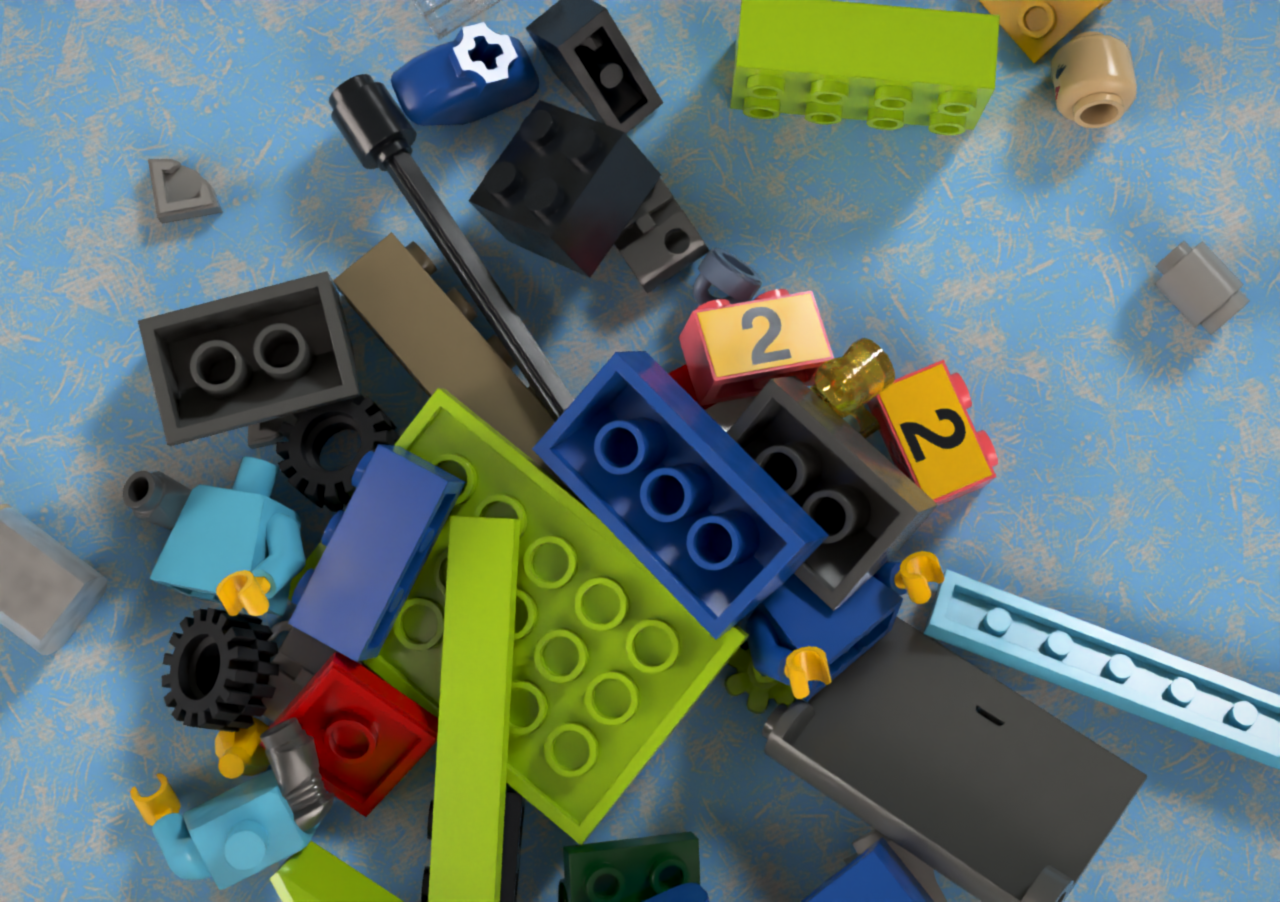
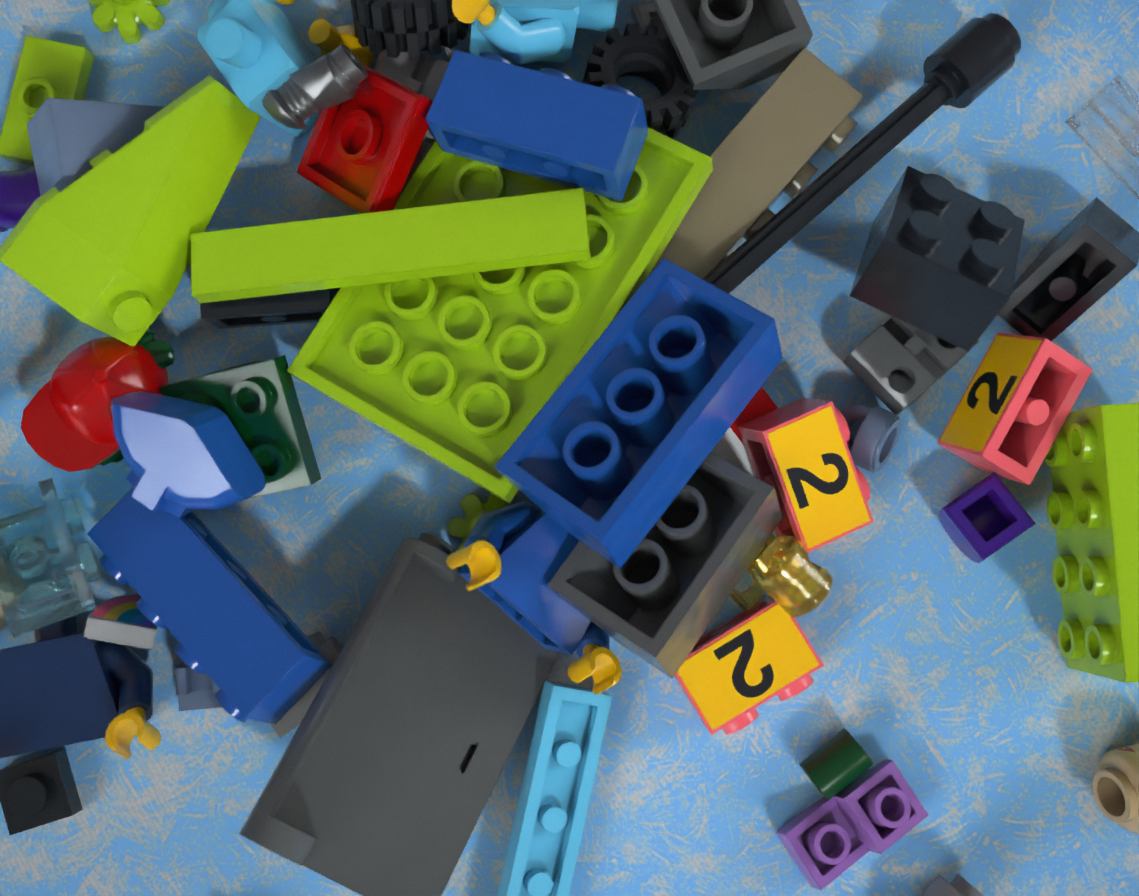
camera: 80 degrees right, 5 degrees up
blue piece [391,22,539,126] -> none
none -> medium lavender slope [775,759,929,890]
none -> dark green hinge [799,728,874,801]
none -> coral brick [937,333,1093,485]
none -> dark purple brick [938,472,1036,563]

